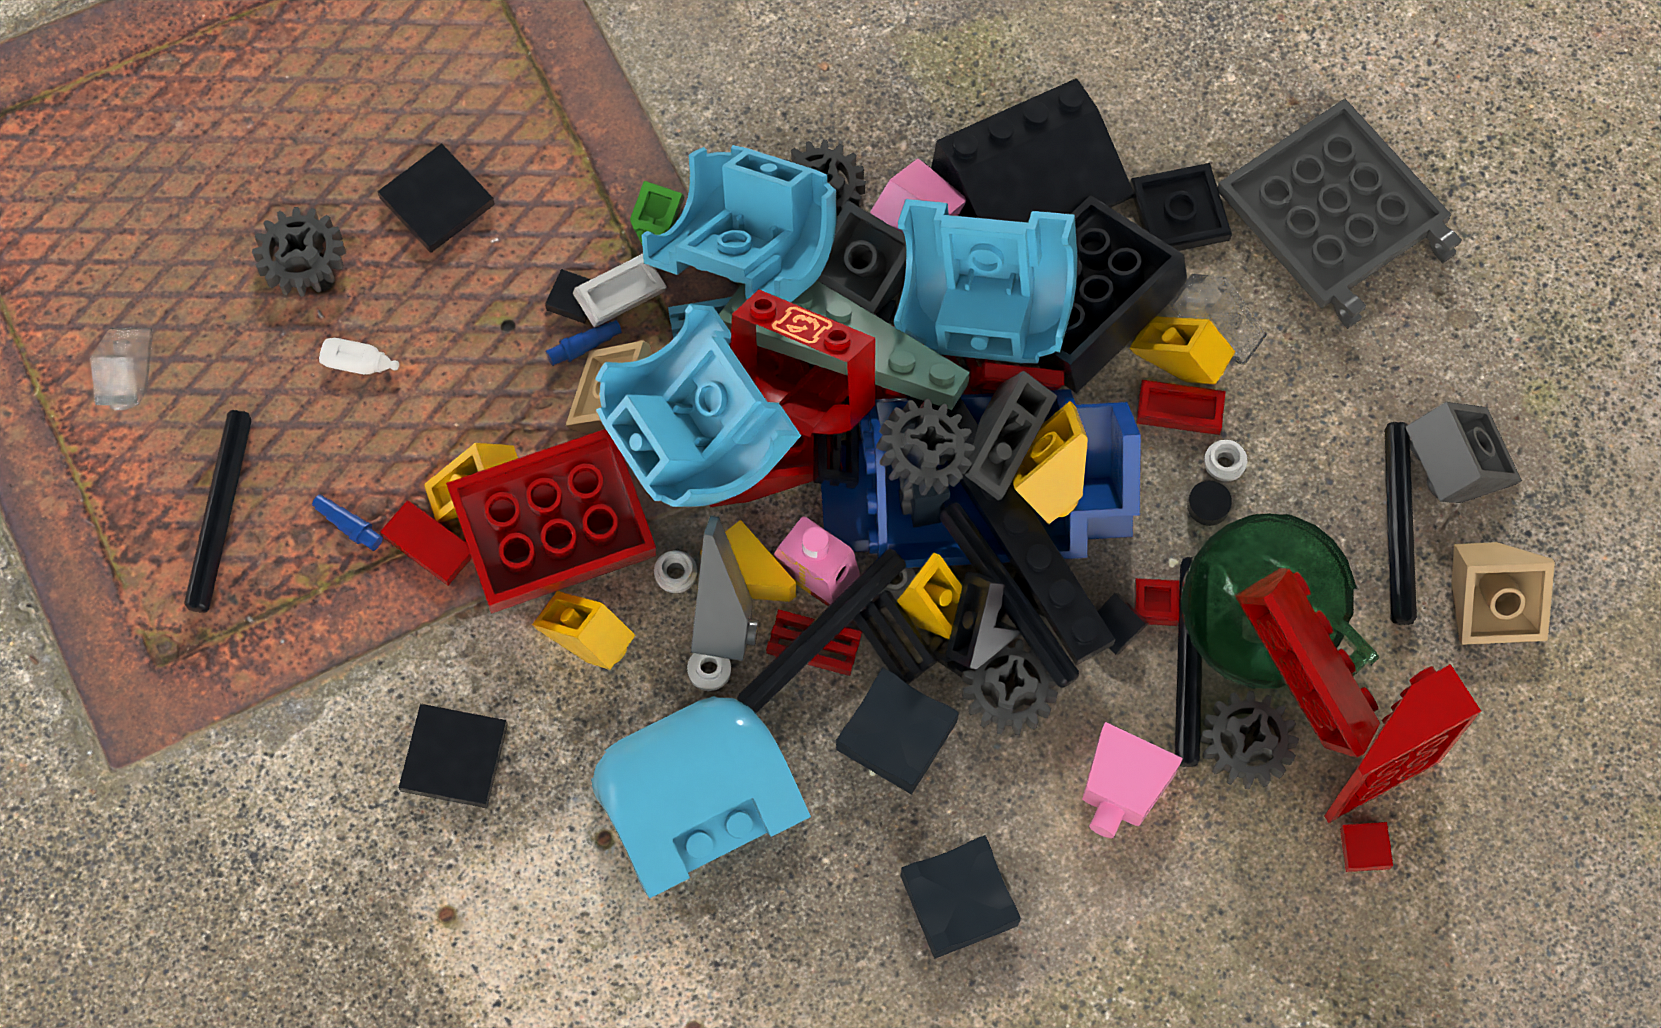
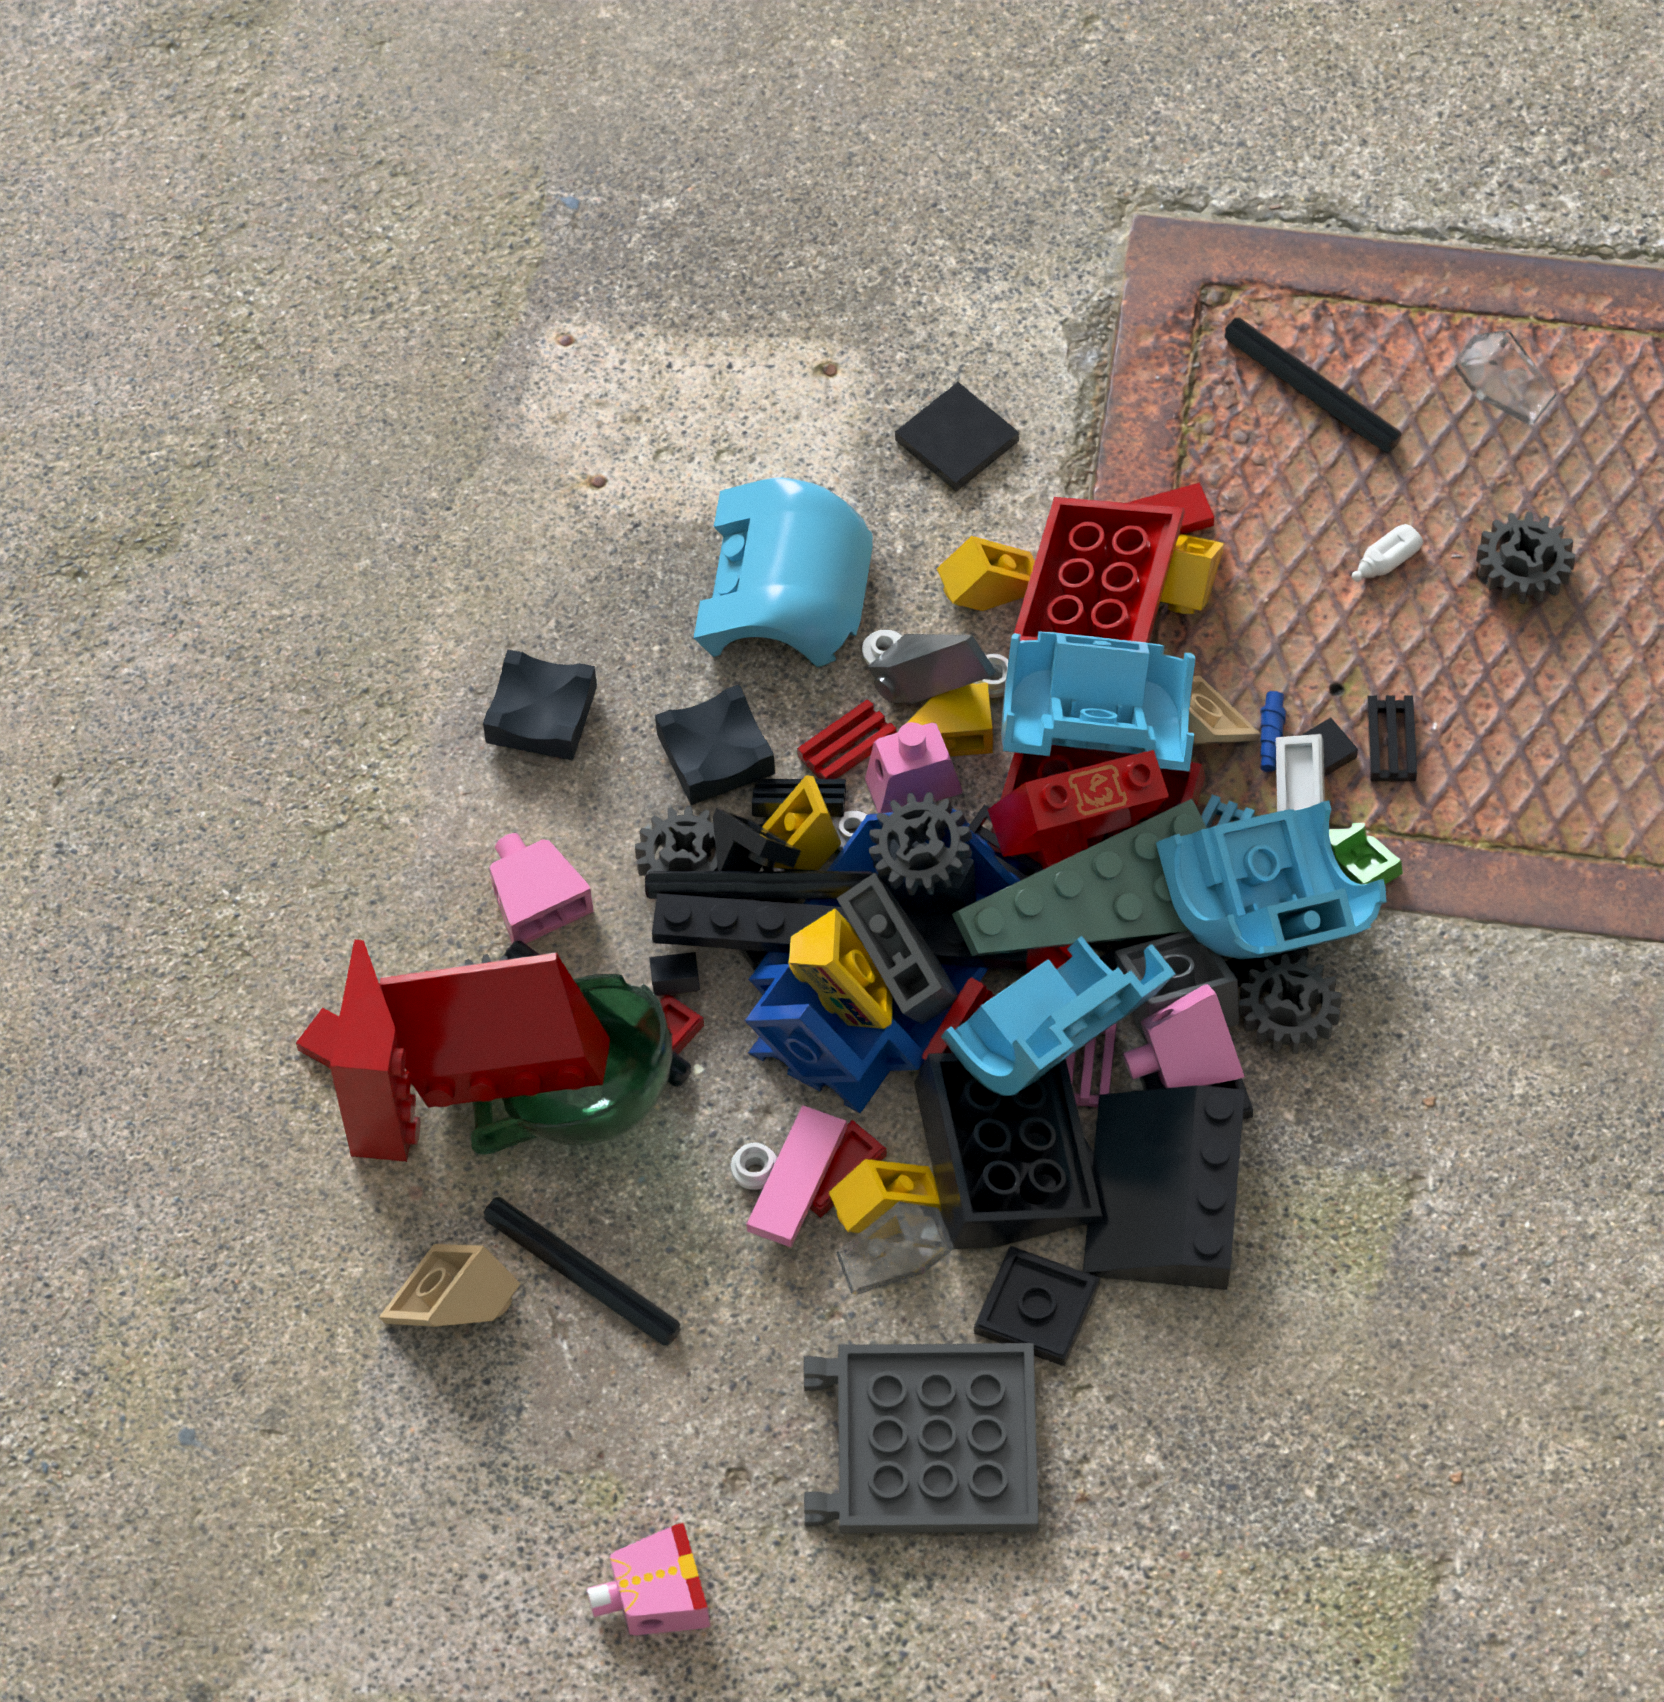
camera: 130 degrees right, 10 degrees down
blue animal [312,494,383,551] -> none
black tile [377,143,495,253] -> none
black axle [737,549,906,714] -> none
black tile [1187,480,1232,526] -> none
dark grey slope [1405,402,1522,503] -> none
none -> bright pink torso [587,1522,710,1636]
none -> bright pink tile [746,1105,847,1248]
none -> black tile [1367,695,1417,781]

